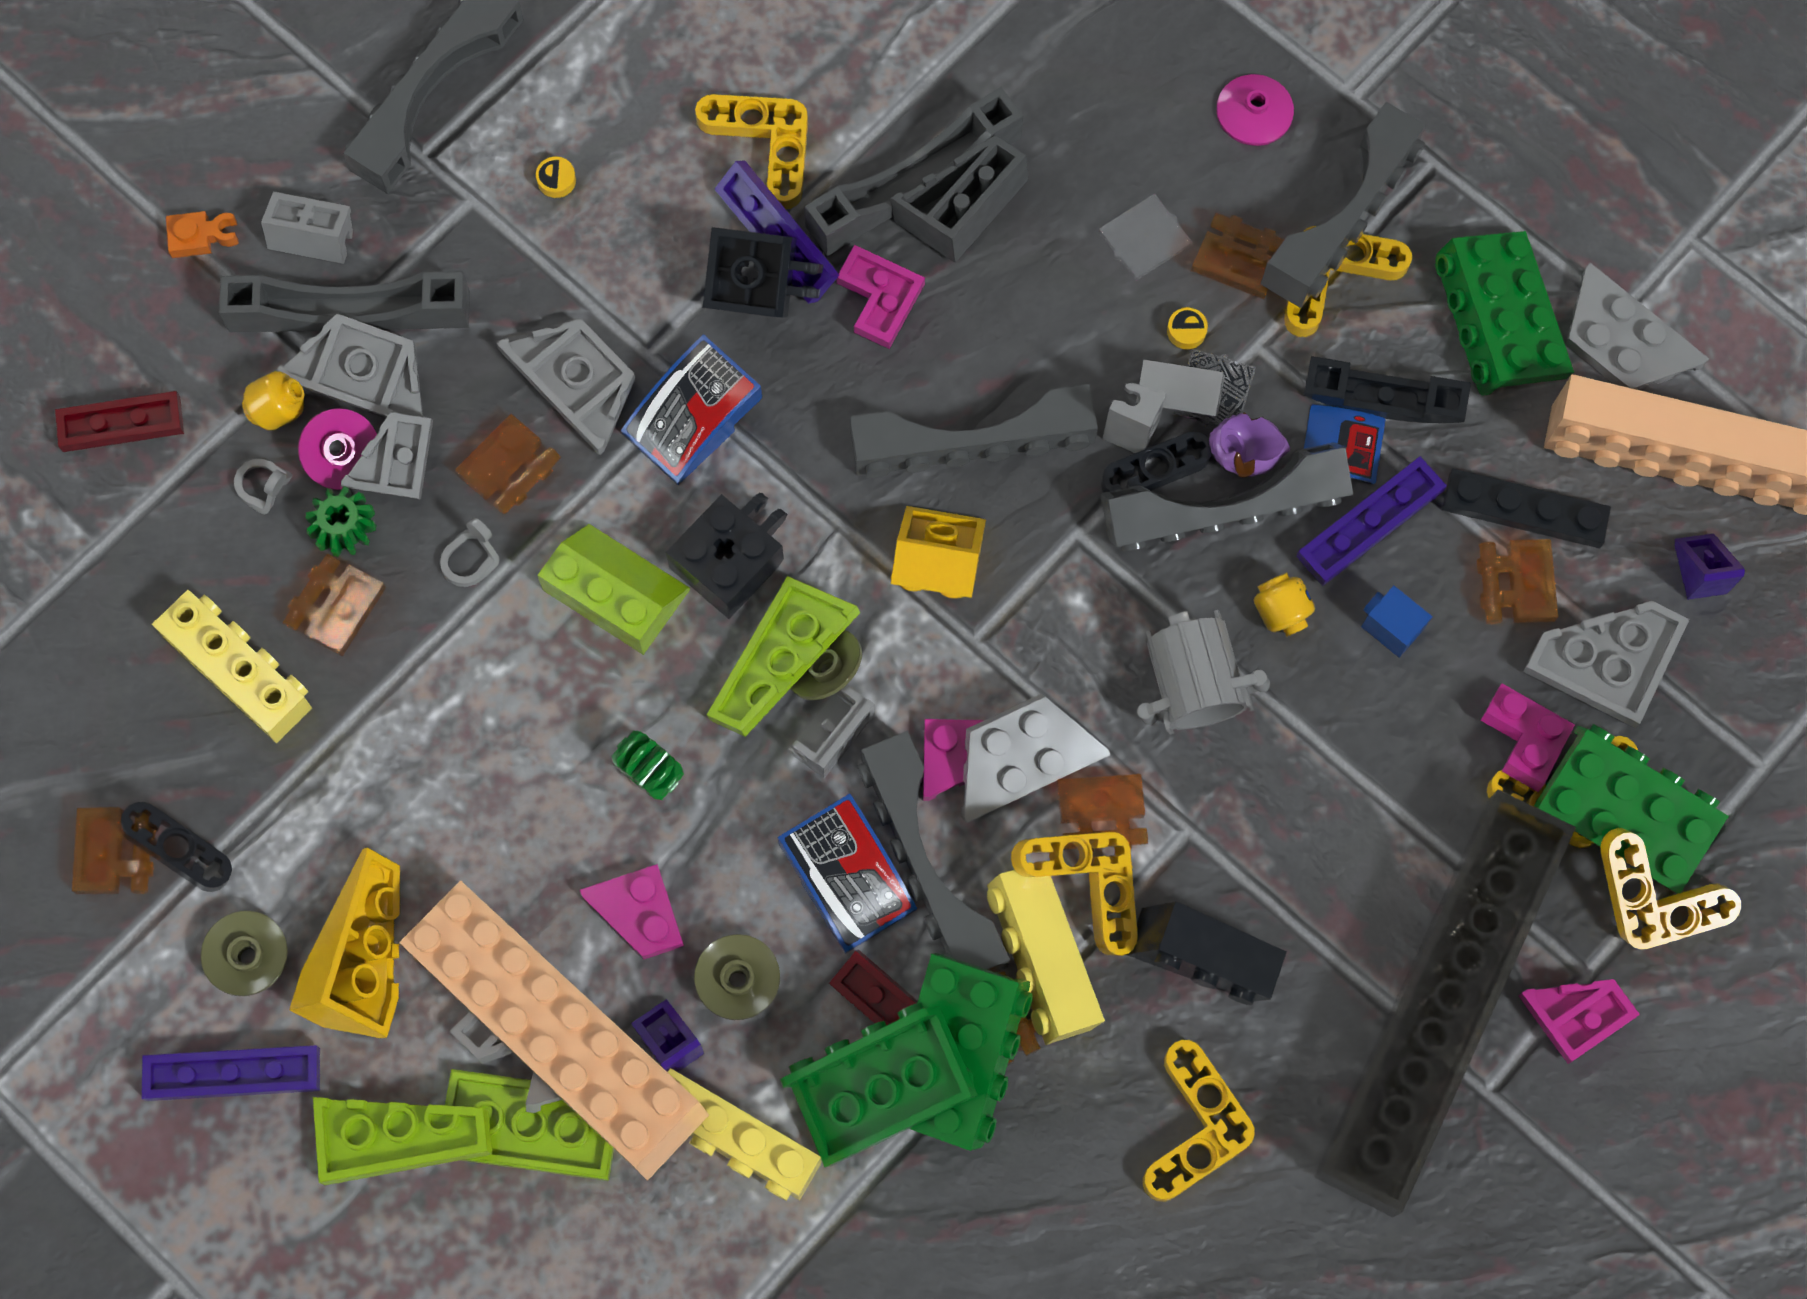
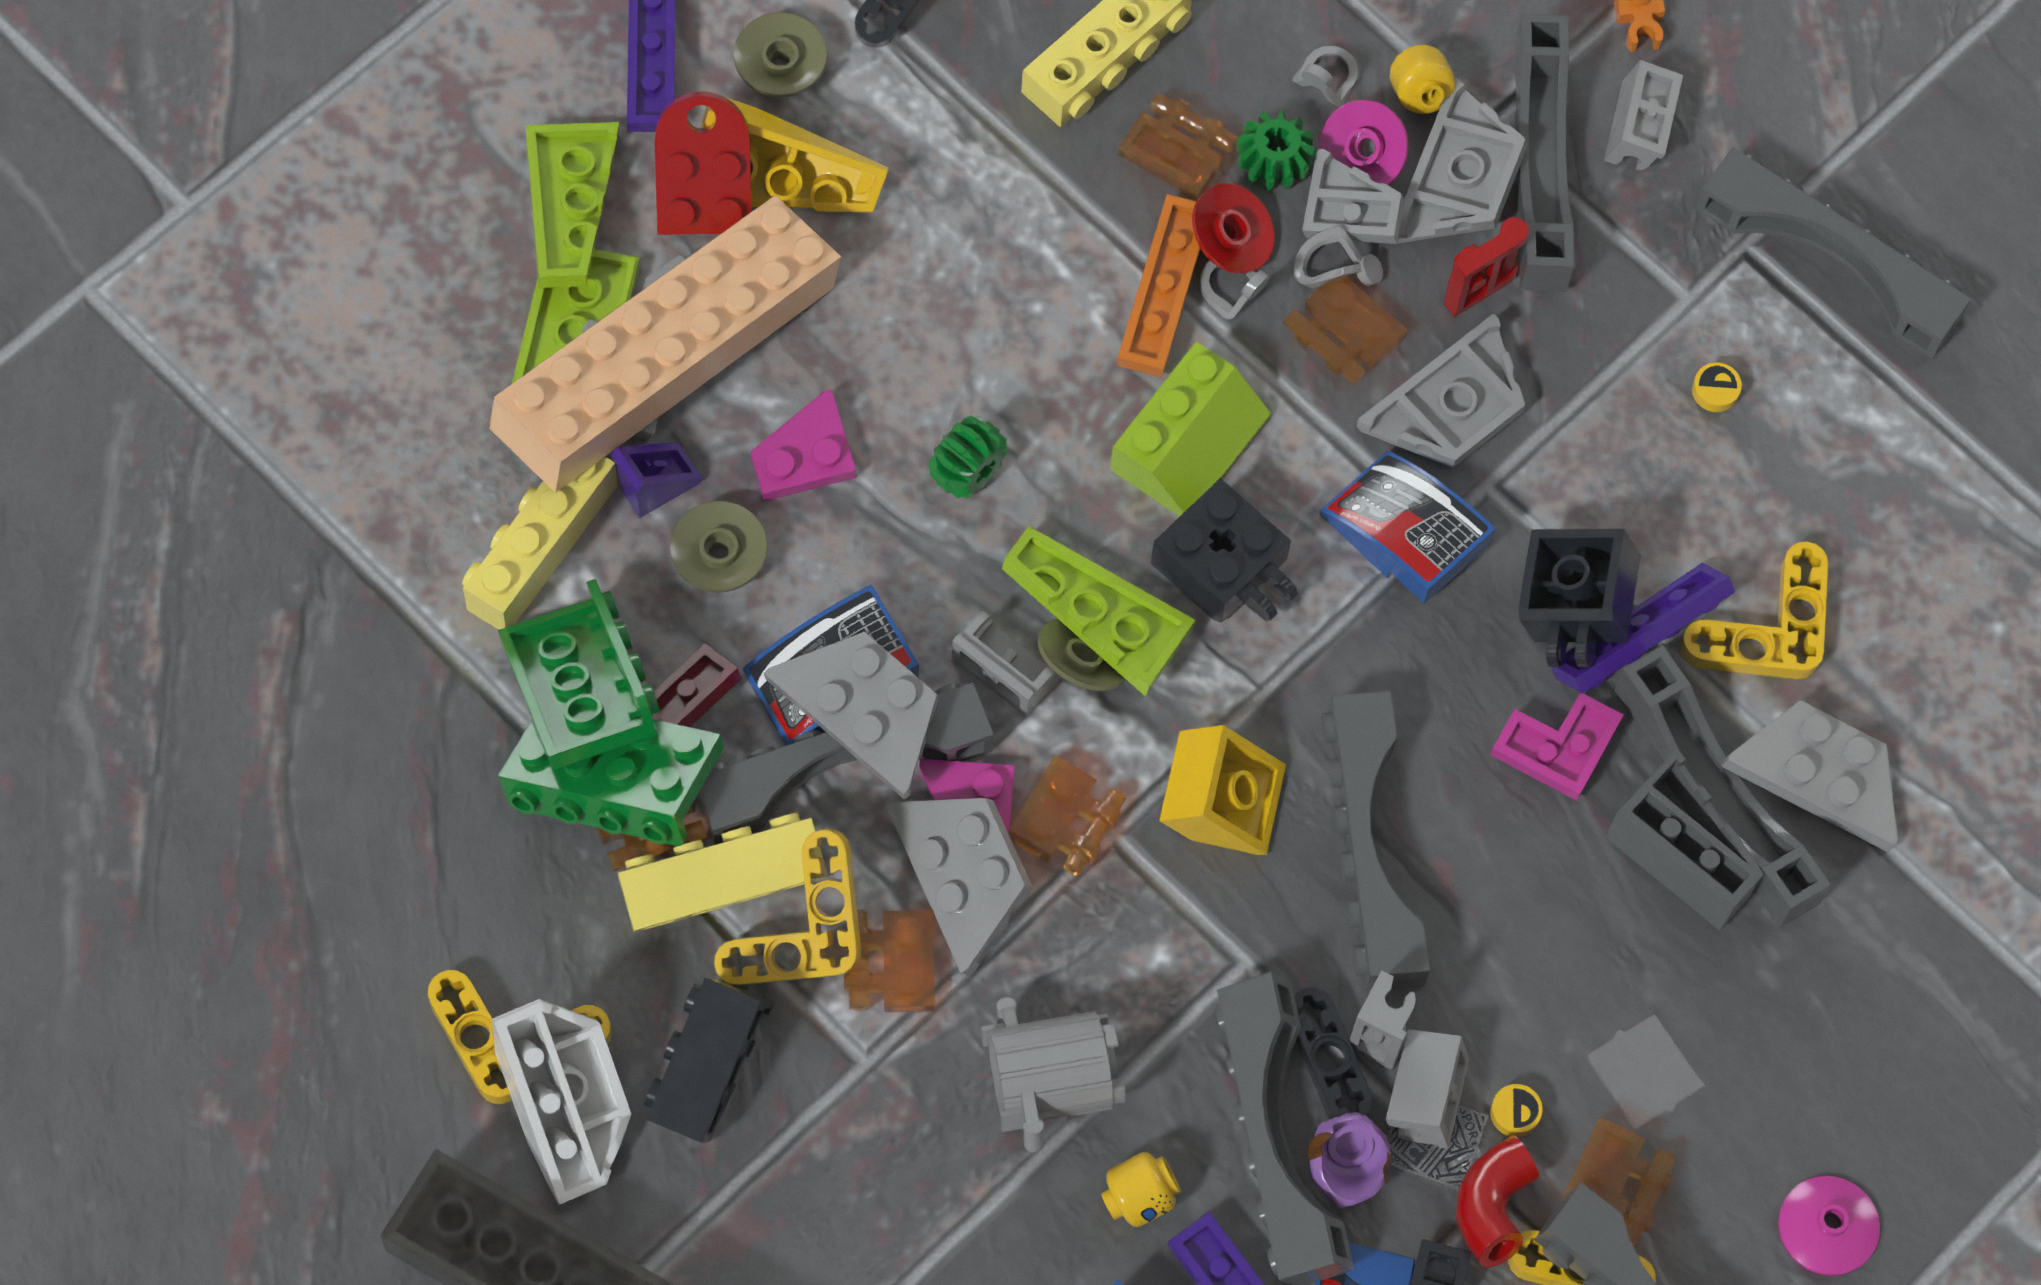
camera: 90 degrees right, 5 degrees down
none -> white wedge [492,999,631,1205]
none -> red plate [654,91,752,235]
none -> light grey wing [764,632,938,800]
none -> clear orange plate [1008,755,1126,876]
none -> orange plate [1116,194,1201,378]
none -> red dish [1192,183,1275,274]
none -> light grey piece [1293,226,1383,288]
none -> red plate [1443,217,1529,318]
none -> red cylinder [1456,1135,1540,1268]
none -> light grey wing [1721,700,1898,852]

